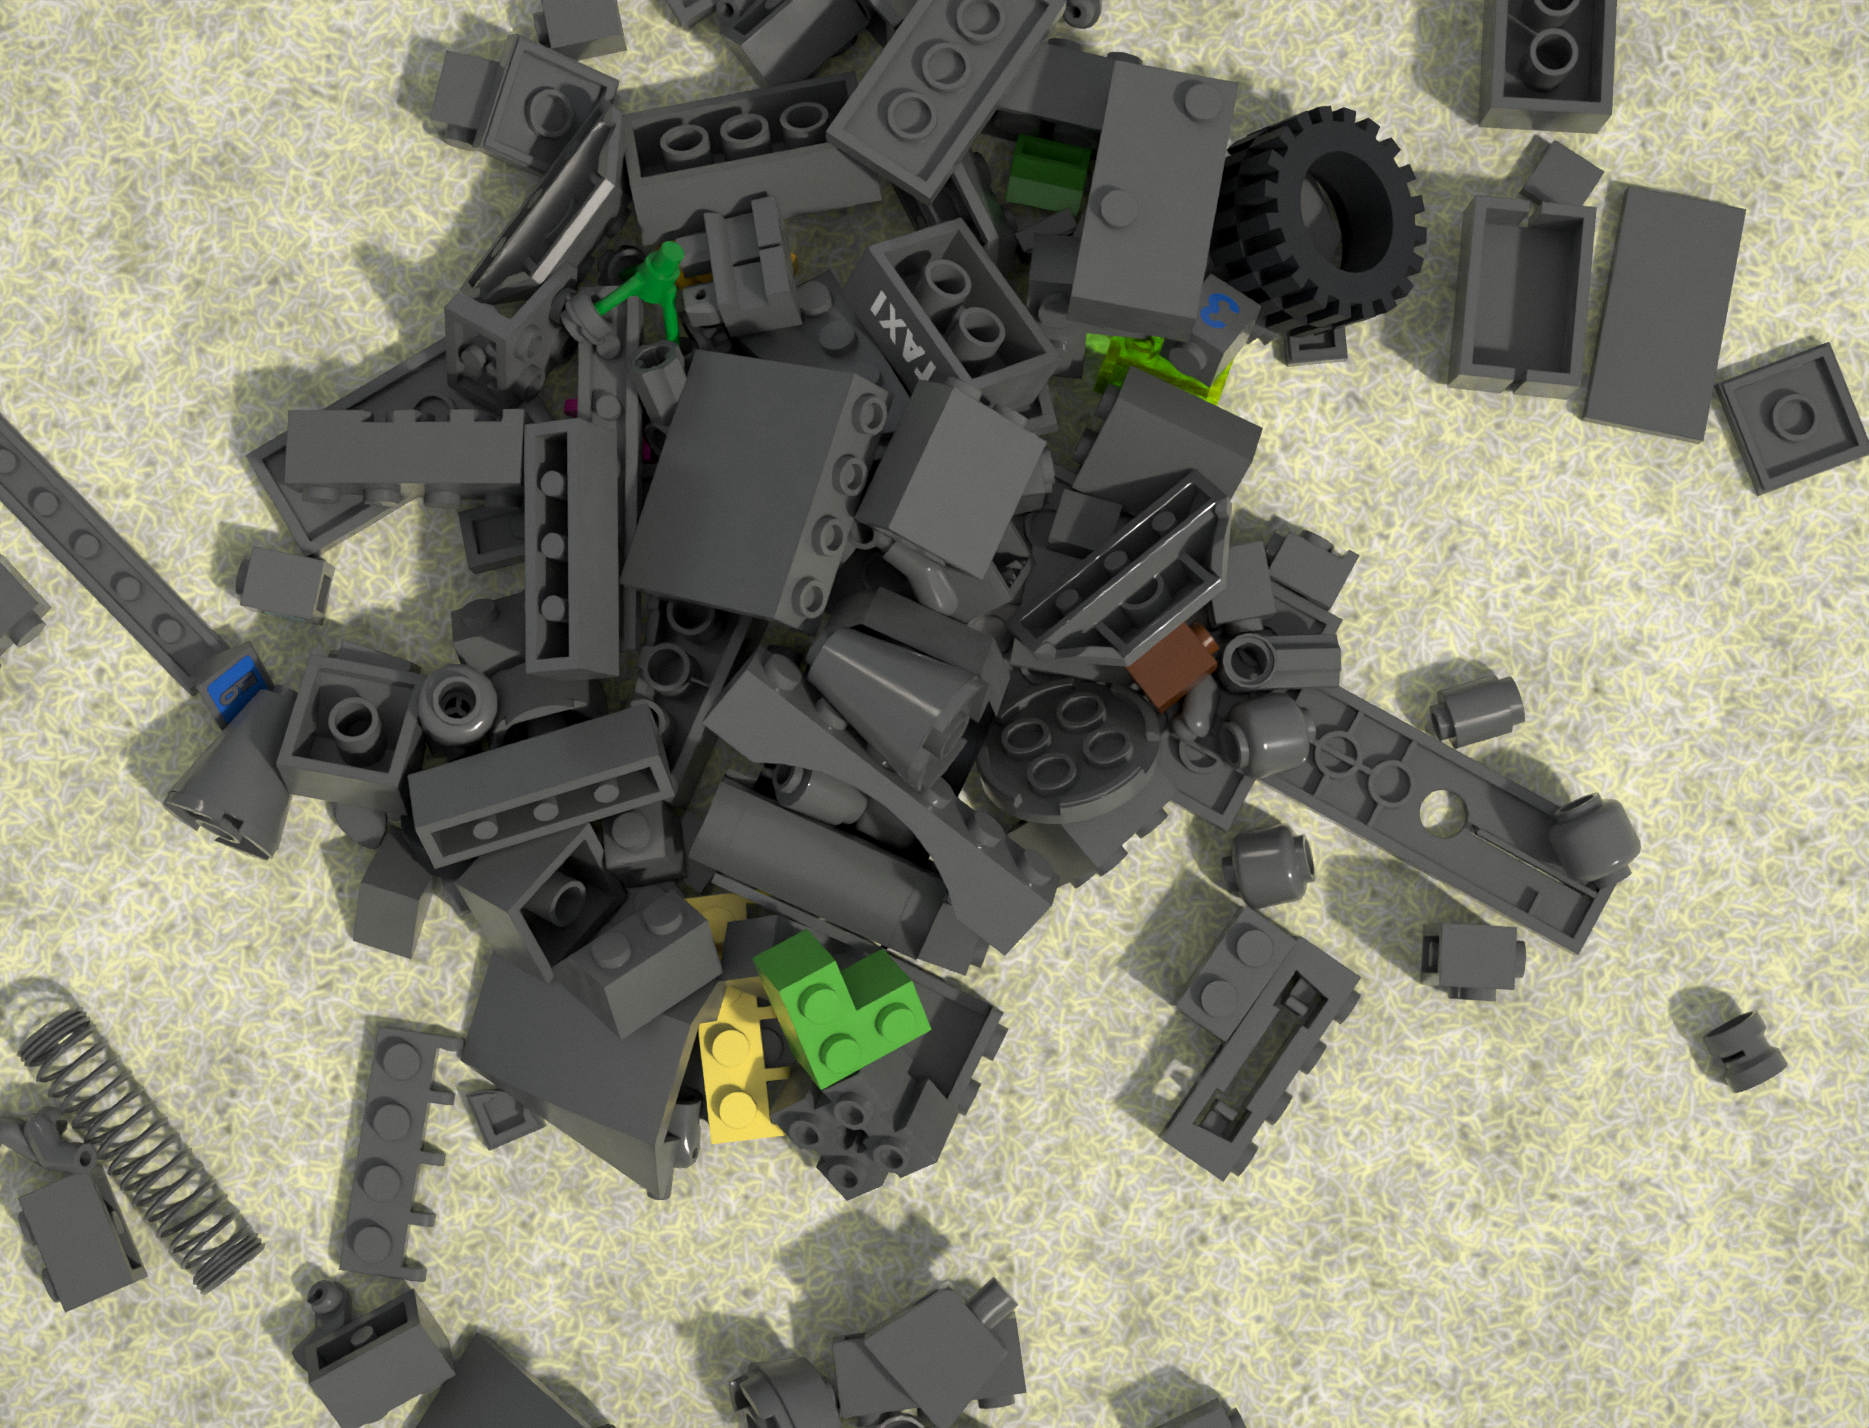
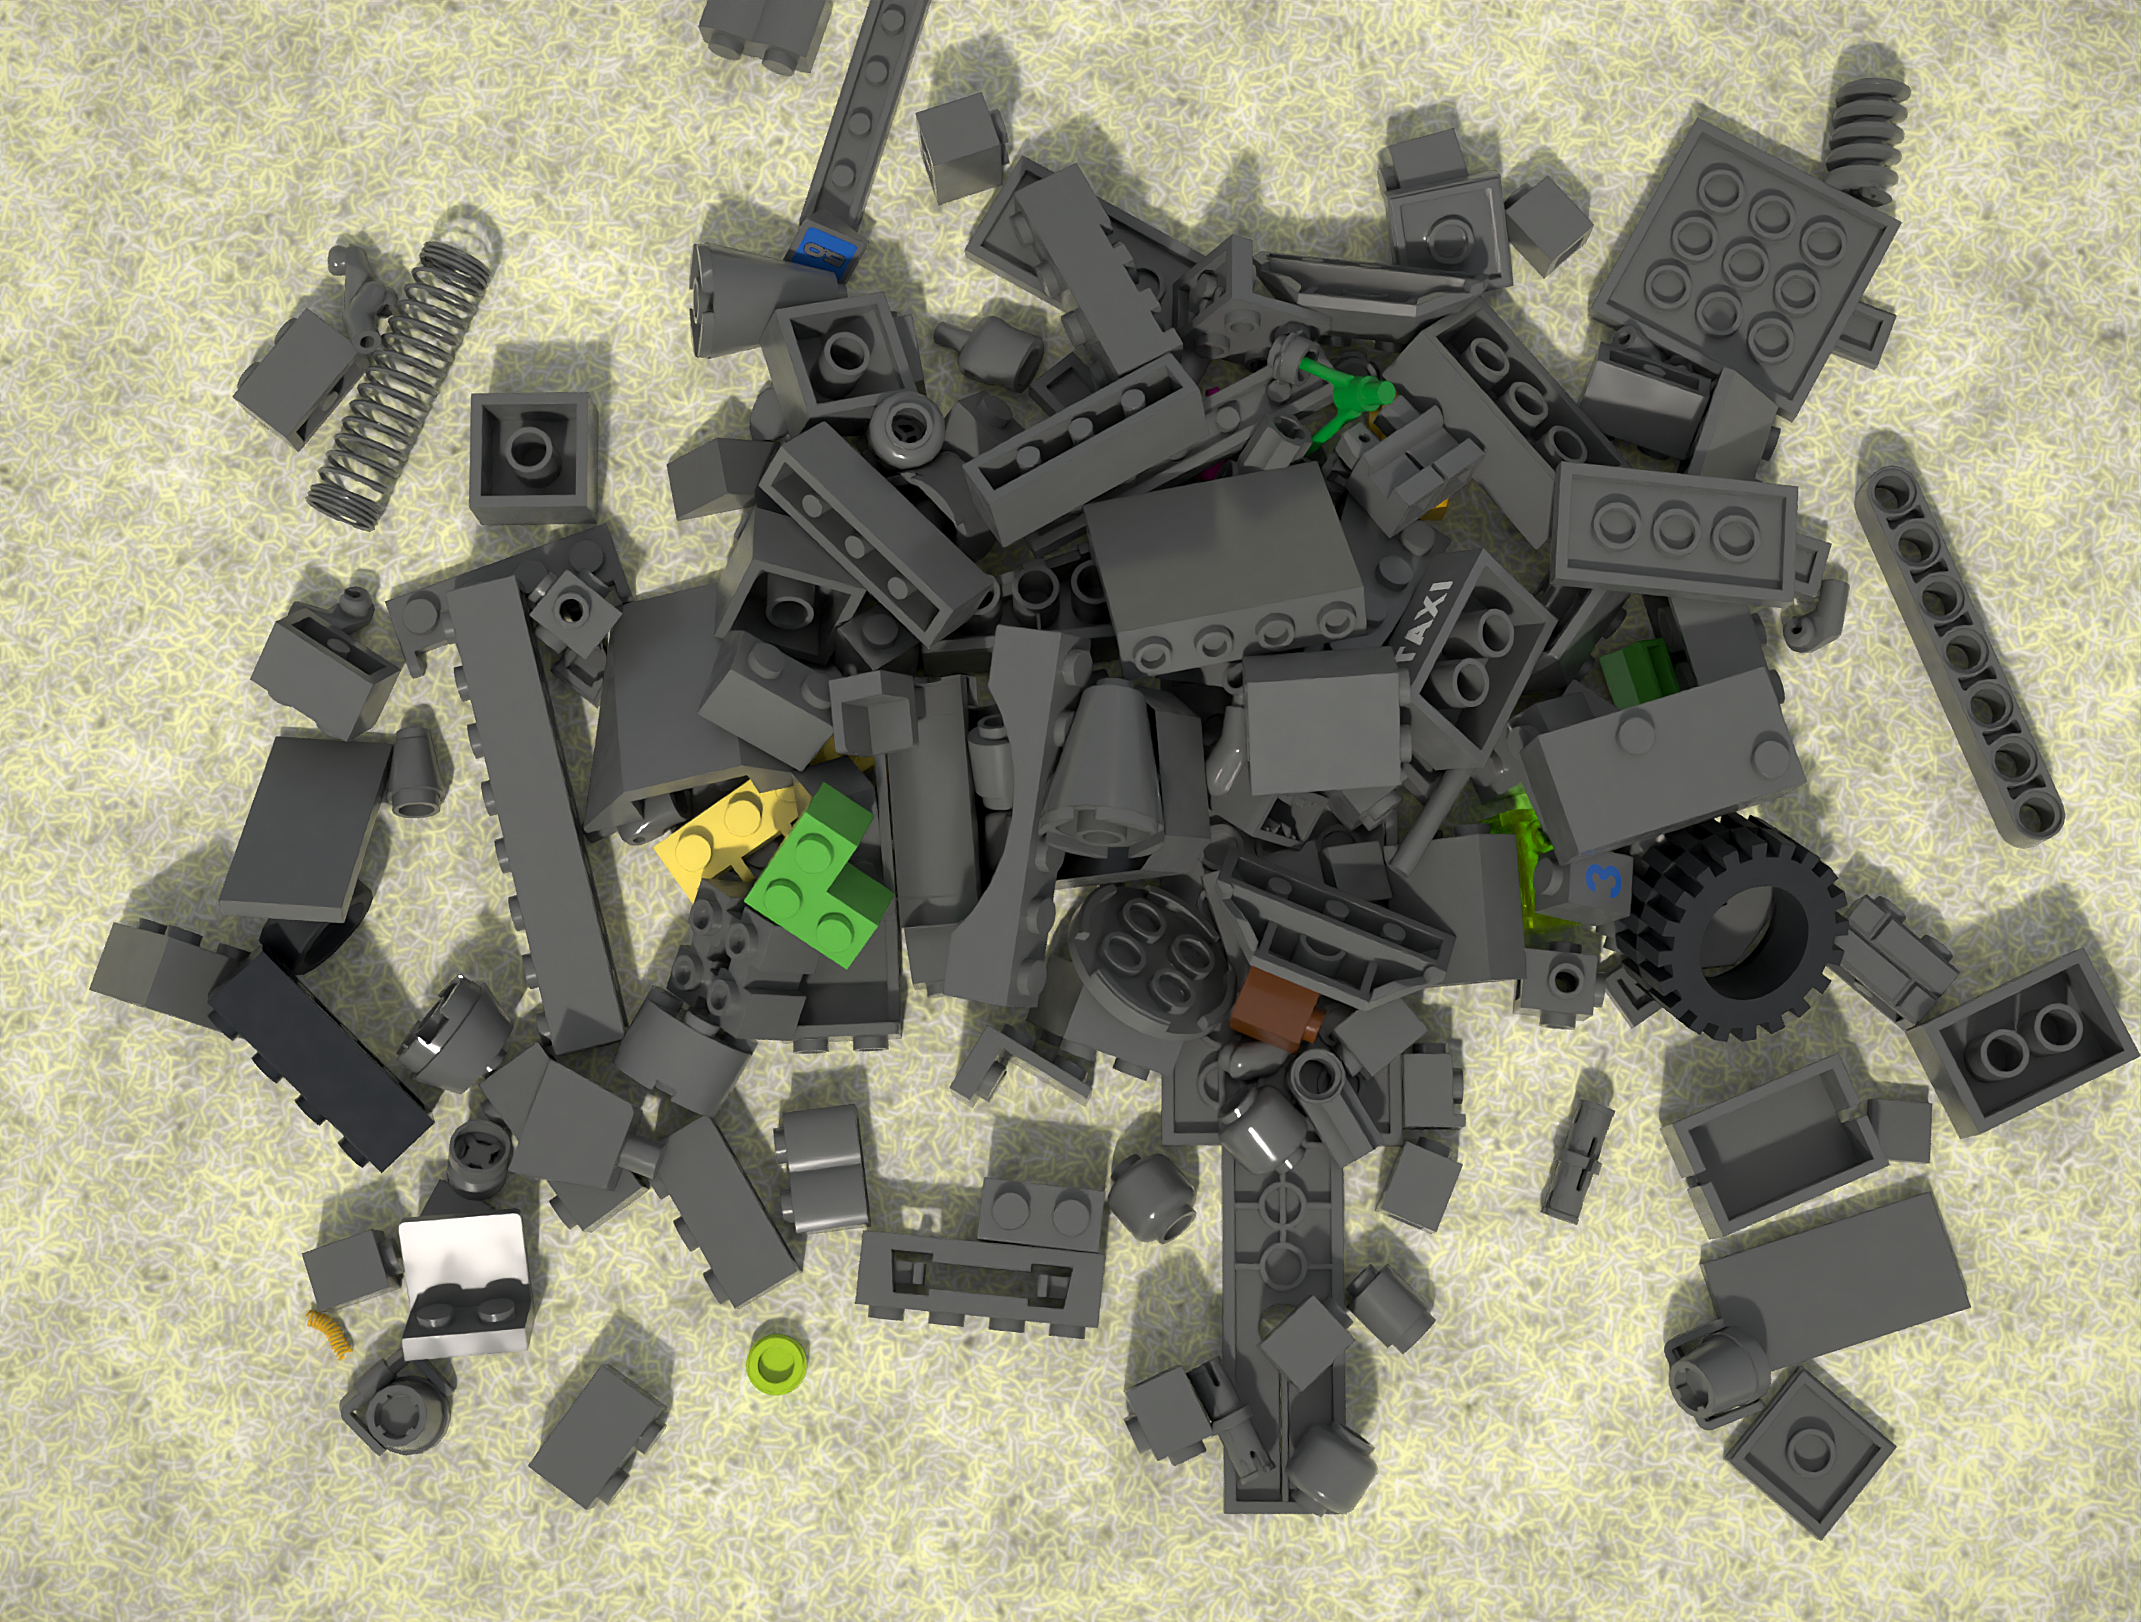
camera: 60 degrees right, 5 degrees down
dark grey brick [236,546,335,626] -> none
none -> dark grey cone [386,727,446,818]
none -> dark grey brick [440,575,629,1056]
none -> dark grey brick [469,392,599,525]
none -> dark grey brick [528,568,623,660]
none -> dark grey brick [612,985,759,1118]
none -> dark grey brick [647,1115,802,1309]
none -> lime tile [746,1334,808,1395]
none -> dark grey brick [773,1103,871,1236]
none -> dark grey panel [829,670,919,757]
none -> dark grey brick [915,92,1010,206]
none -> dark grey piece [933,316,1044,393]
none -> dark grey bracket [949,1023,1093,1108]
none -> dark grey pin [1185,1355,1277,1485]
none -> dark grey brick [1256,1295,1356,1392]
none -> dark grey brick [1375,1136,1463,1234]
none -> dark grey bar [1388,768,1475,878]
none -> dark grey brick [1512,941,1606,1030]
none -> dark grey pin [1540,1098,1615,1225]
none -> dark grey piece [1664,1317,1771,1431]
none -> dark grey brick [1826,894,1960,1031]

